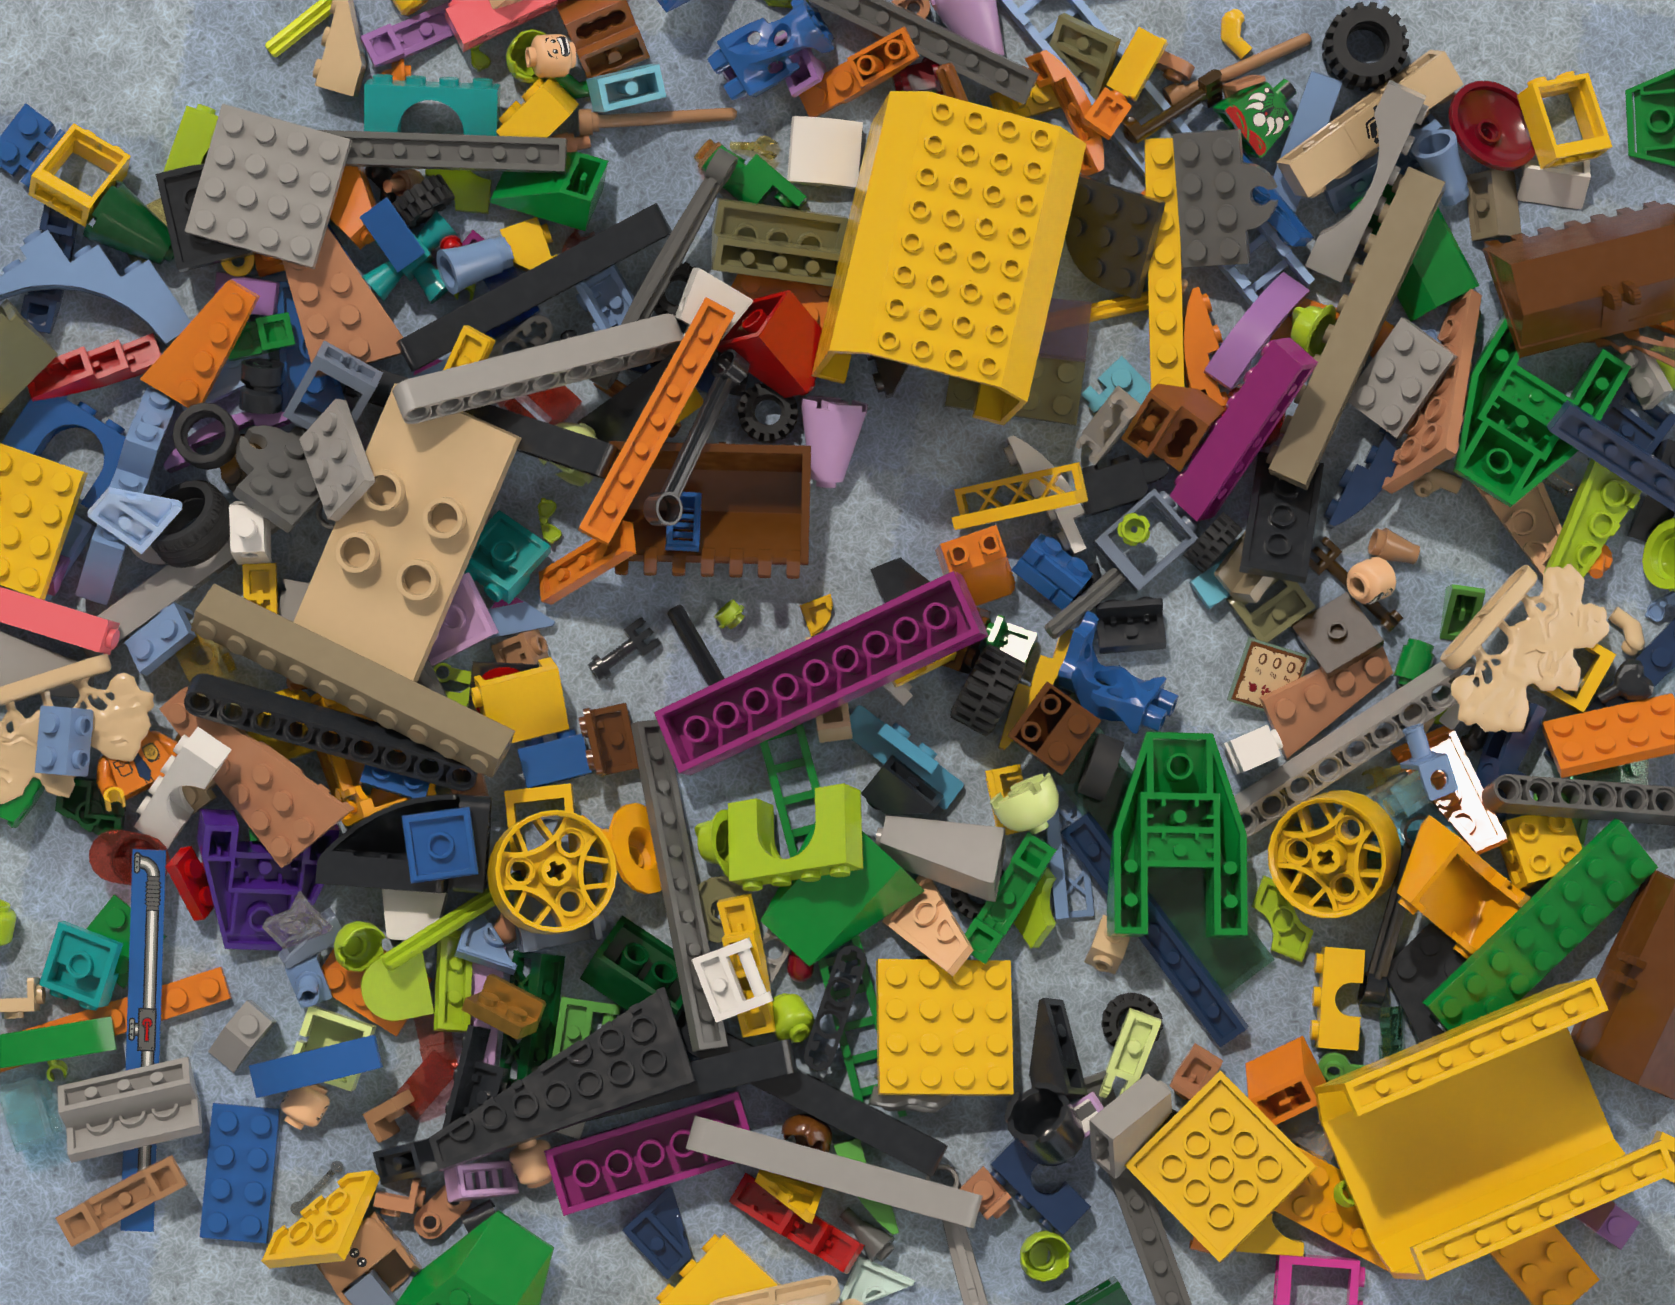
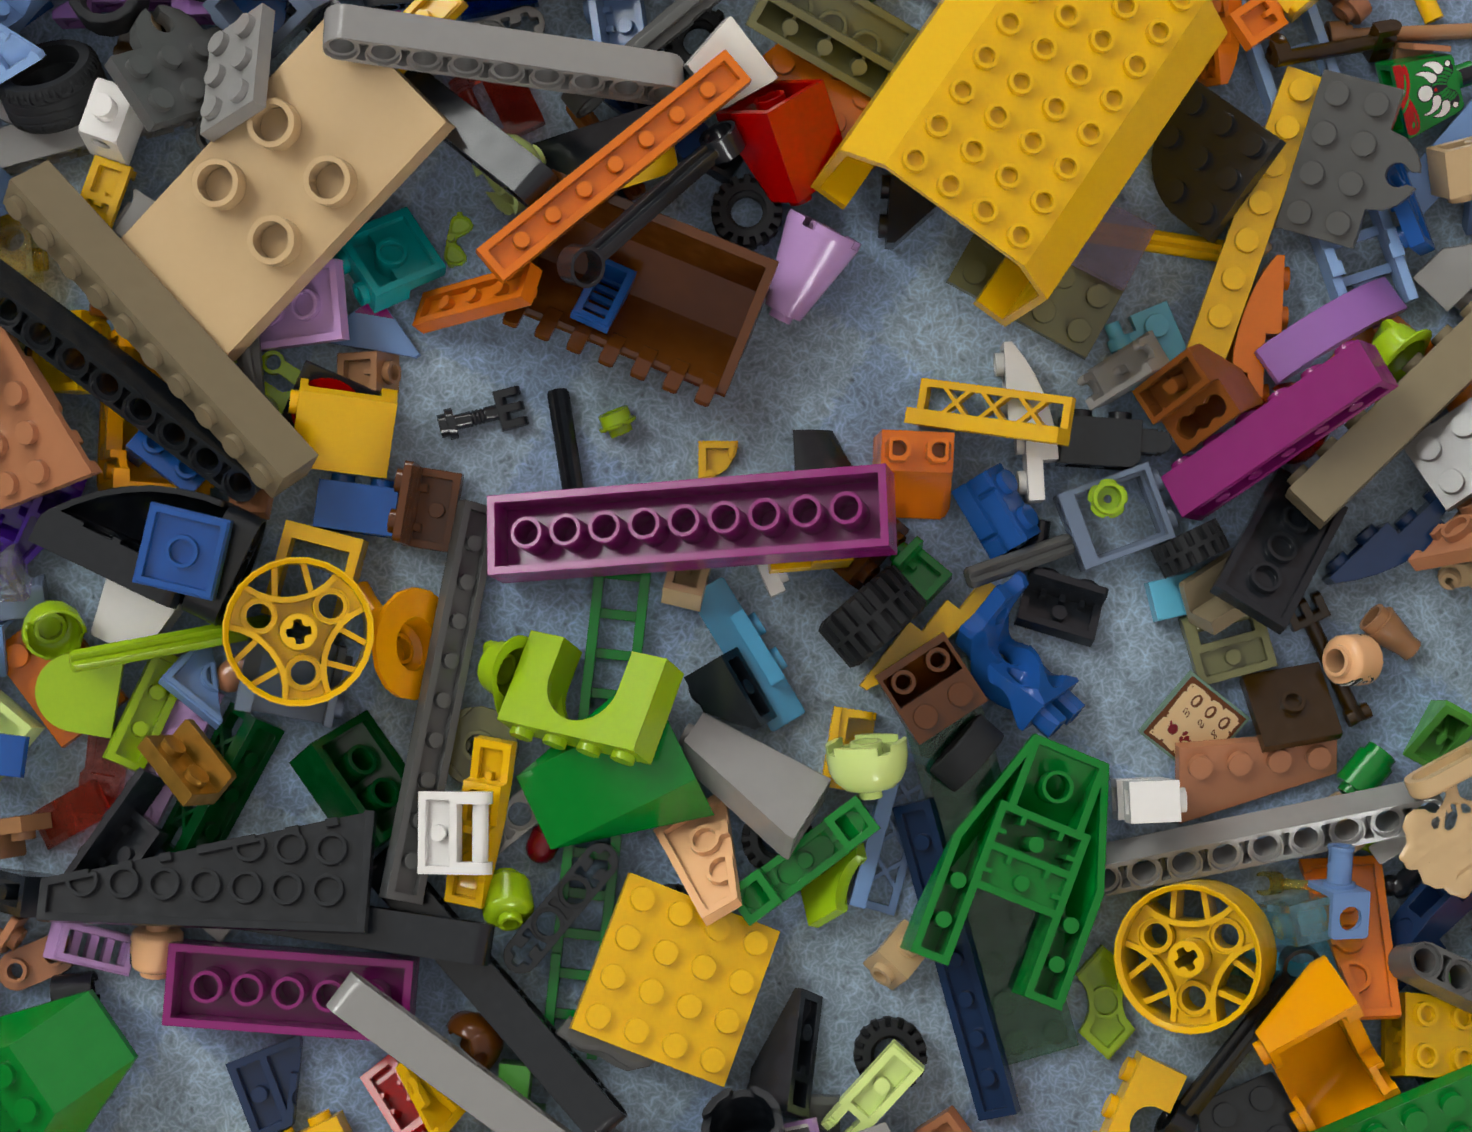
camera: 25 degrees right, 0 degrees up
bright green plate [552,996,621,1058] -> none

